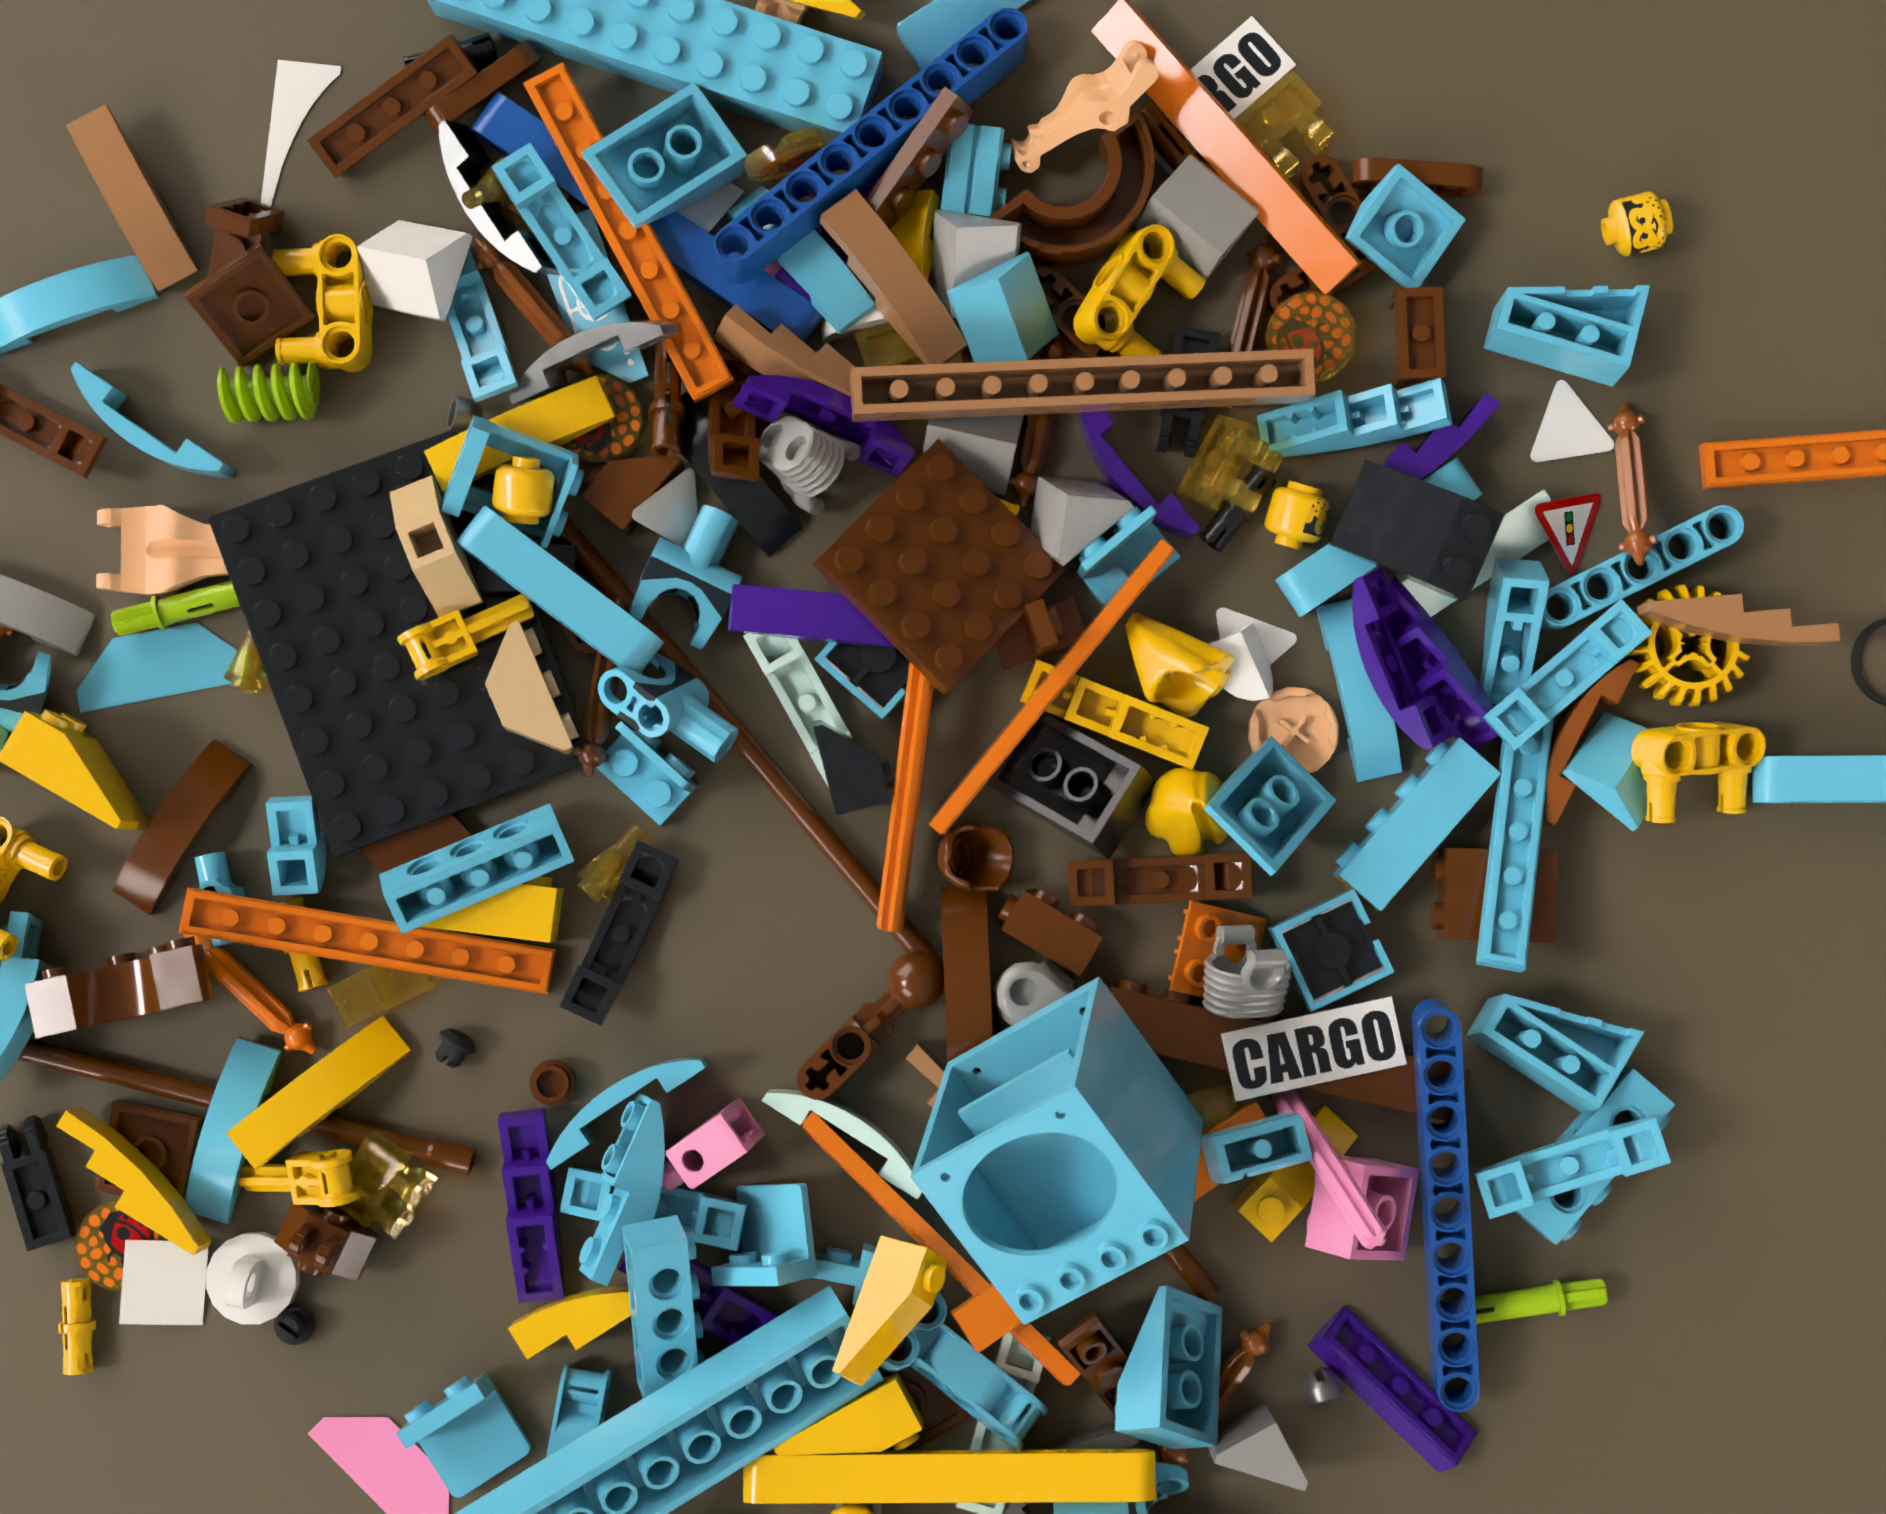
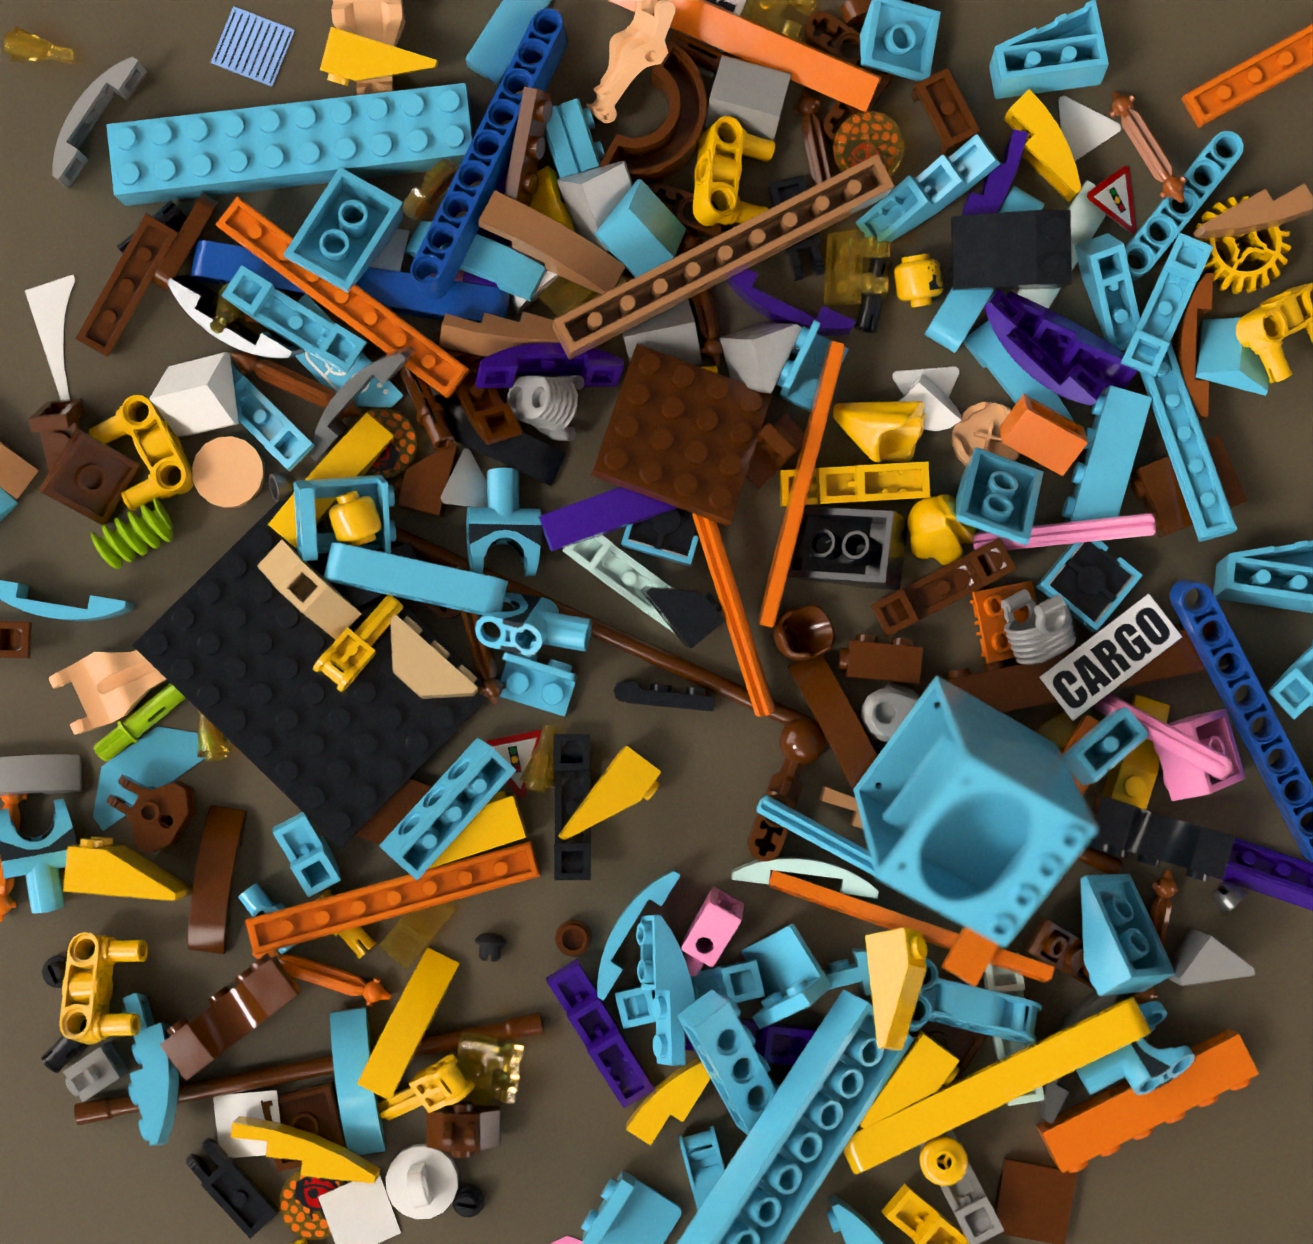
camera: 30 degrees left, 0 degrees up
none -> reddish brown hinge [107,775,196,853]
none -> light nougat tile [192,436,266,508]
none -> white sticker [213,1090,281,1158]
none -> sticker [484,730,545,798]
none -> yellow slope [558,746,661,840]
none -> black hinge [613,681,714,712]
none -> medium azure axle [756,795,876,877]
none -> bright pink axle [973,513,1156,550]
none -> orange panel [999,393,1088,476]
none -> yellow slope [1003,89,1082,203]
none -> black brick [1086,795,1235,882]

